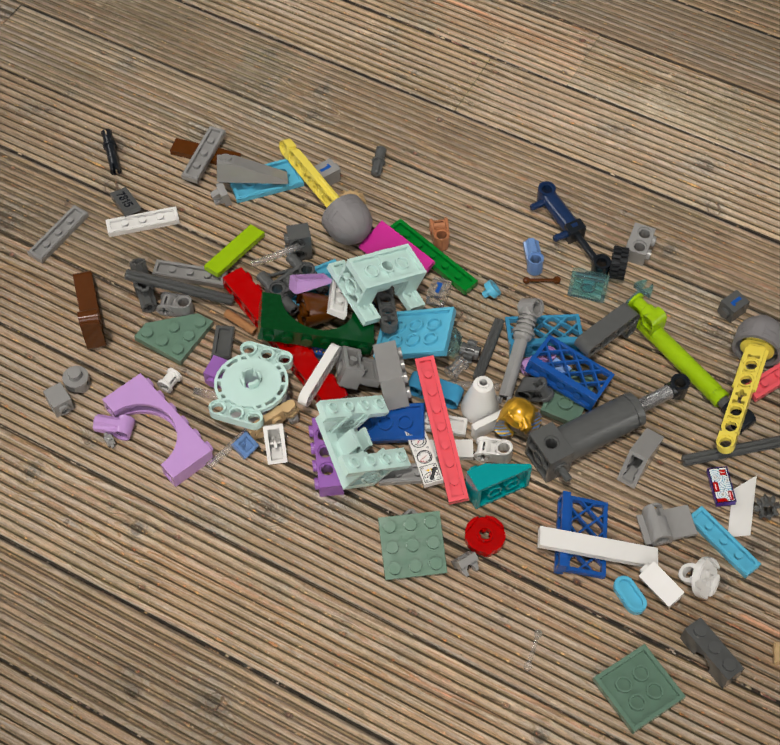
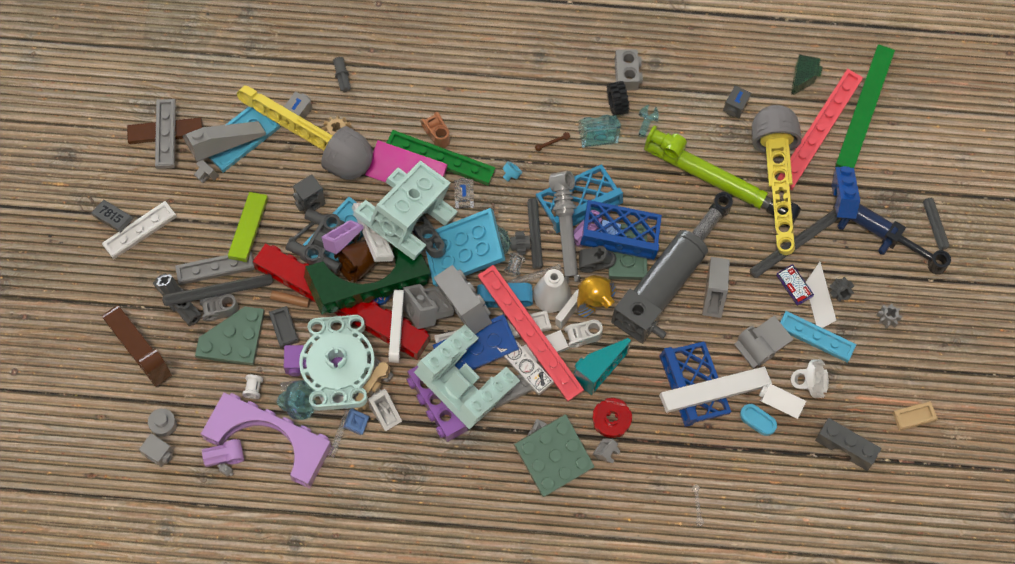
camera: 25 degrees left, 10 degrees up
light grey tile [27,205,89,264] -> none
black pin [101,129,121,175] -> none
clear piece [251,243,300,268] -> none
medium blue piece [523,238,544,276] -> none
piece [530,181,611,279] -> none
dark grey beam [574,303,640,358] -> none
sand green plate [592,644,686,734] -> none
none -> clear light blue tile [276,381,316,420]

